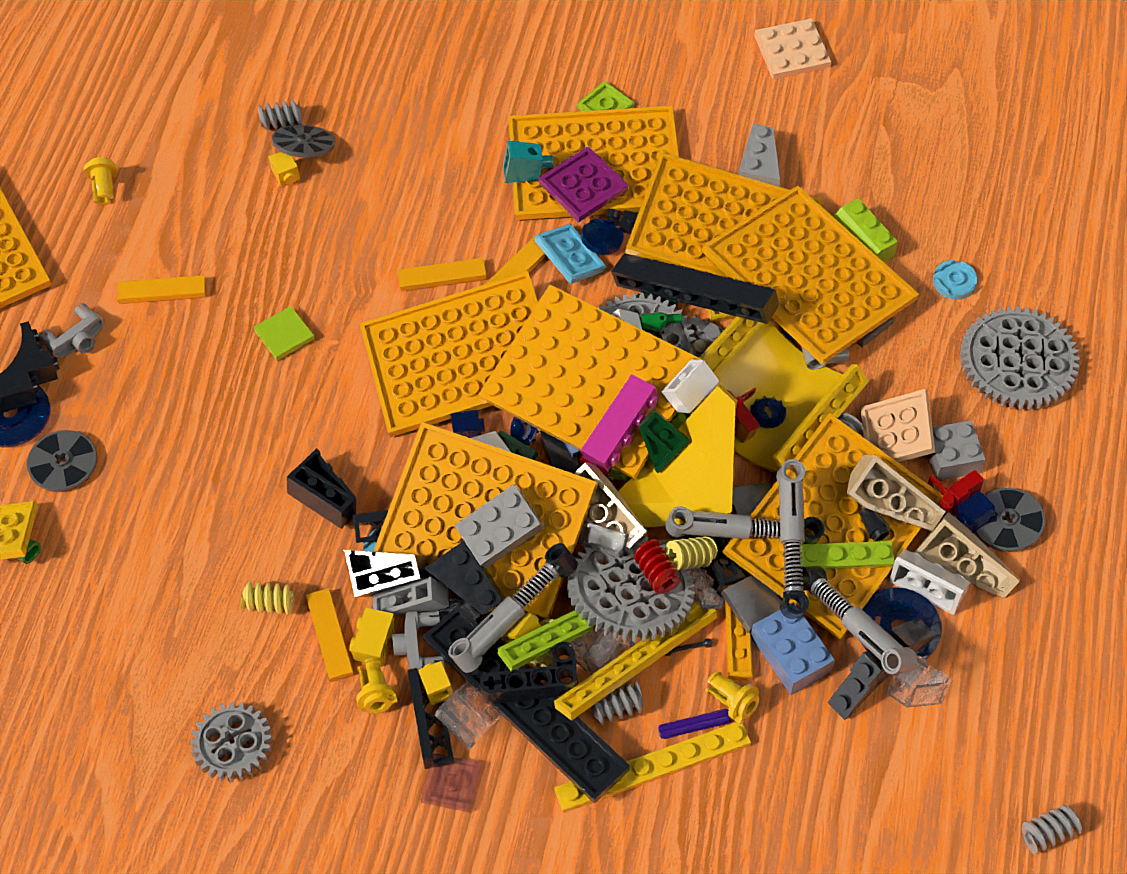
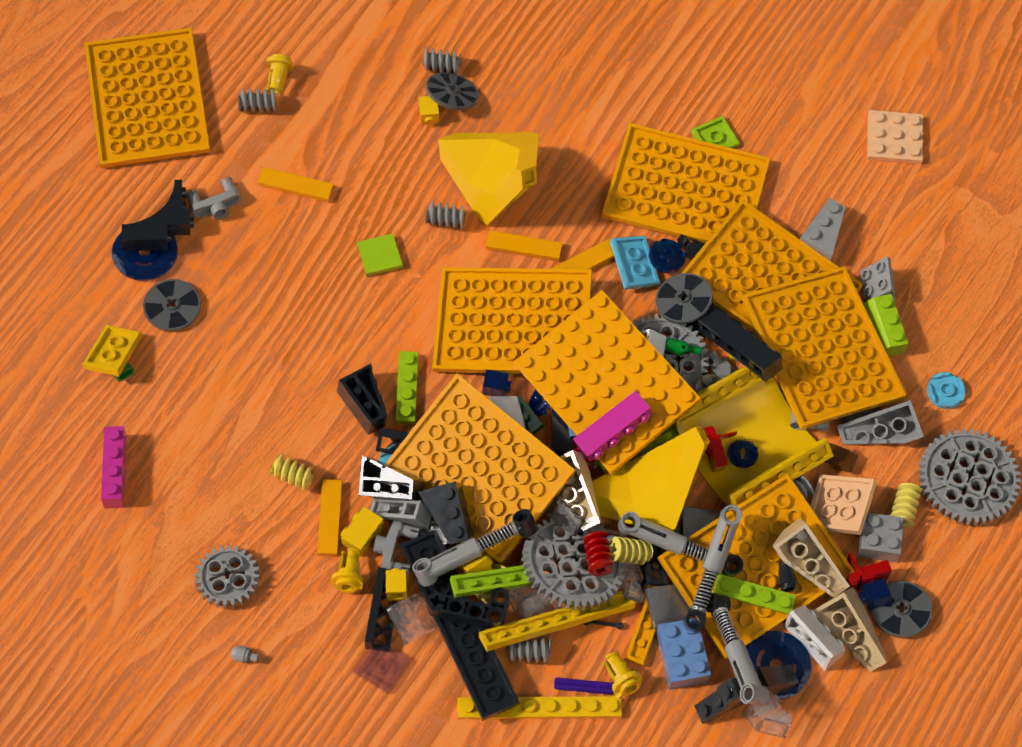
camera: 15 degrees right, 5 degrees up
light grey brick [454,484,546,568] -> none
teal torso [503,141,553,183] -> none
magenta plate [539,147,628,223] -> none
dark green wing [638,408,689,473] -> none
white brick [661,360,719,413] -> none
none -> dark pink brick [101,426,127,508]
none -> light grey cylinder [231,645,259,663]
none -> light grey piece [238,88,276,112]
none -> lime plate [396,351,418,424]
none -> light grey piece [425,201,465,229]
none -> yellow panel [438,132,540,225]
none -> dark grey piece [656,273,713,324]
none -> reddish brown slope [824,443,858,473]
none -> light grey wedge [837,400,924,444]
none -> light grey bracket [860,257,896,303]
none -> light yellow piece [890,483,922,527]

